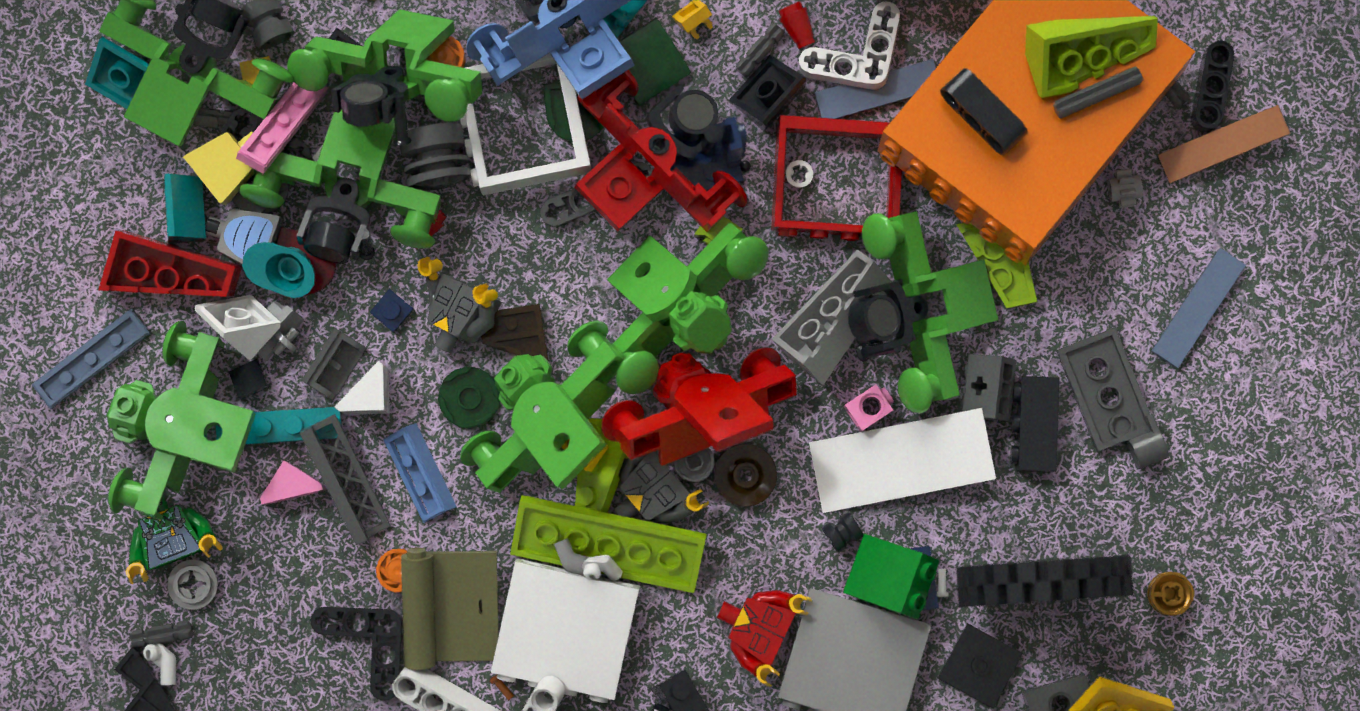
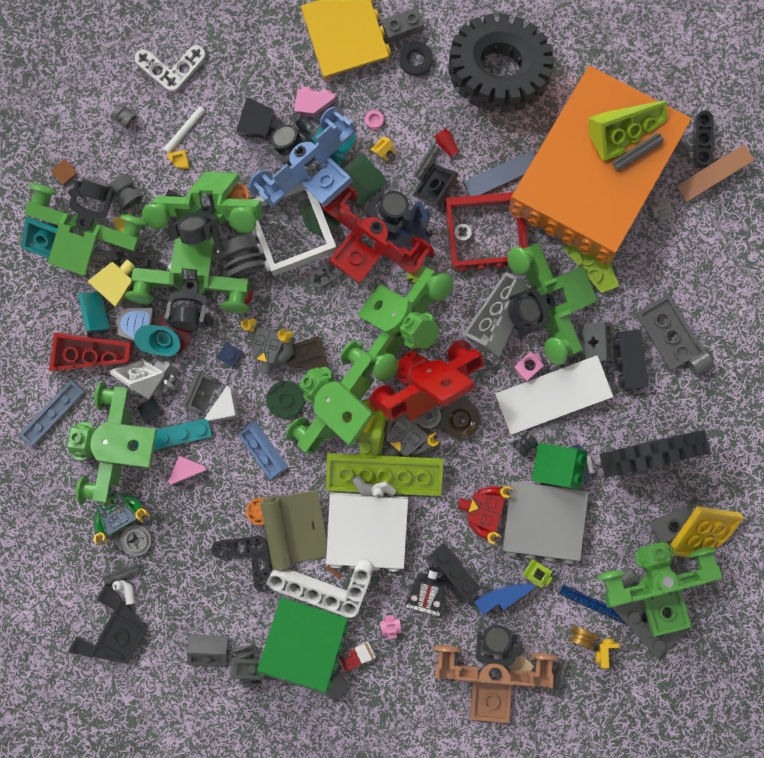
camera: 10 degrees left, 0 degrees up
bright pink tile [236,82,328,174] -> none
dark grey fence [300,414,391,546] -> none
white beam [799,2,900,90] -> none
black plate [938,623,1023,709] -> none
black beam [940,68,1028,155] -> none
pearl gold wheel [1147,572,1194,616] -> none
sand blue tile [1151,248,1246,369] -> none

